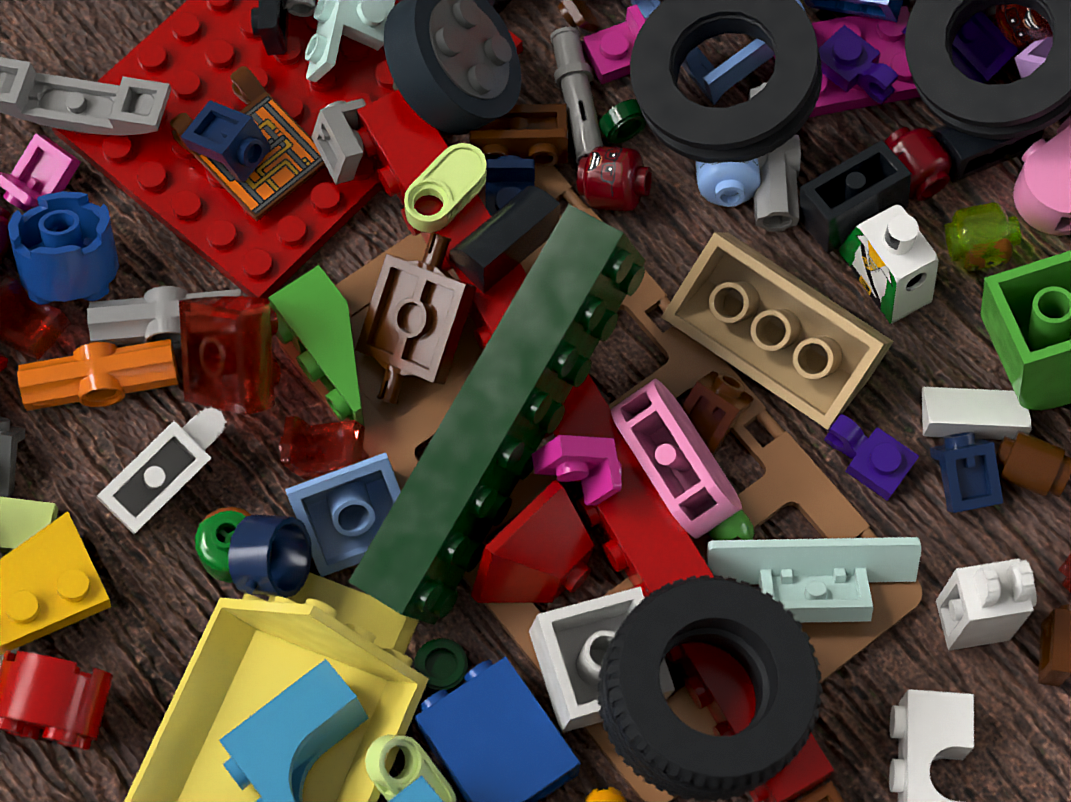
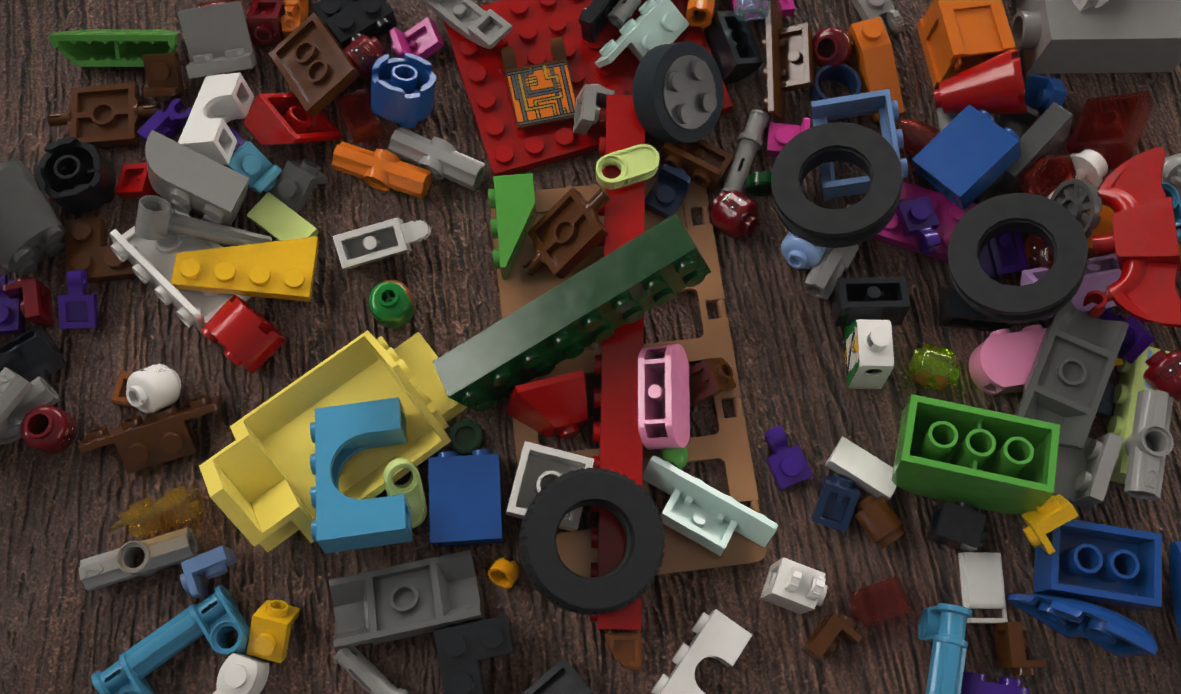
camera: 30 degrees right, 5 degrees up
clear red brick [179,296,281,415] -> none
dark blue bracket [181,100,271,182] -> none
dark blue piece [228,514,312,598] -> none
clear red bracket [279,416,365,481] -> none
light blue slope [285,452,401,577] -> none
black brick [449,186,560,293] -> none
dark pink bracket [532,435,622,506] -> none
tan slope [661,232,894,430] -> none
dark red head [884,127,952,201] -> none

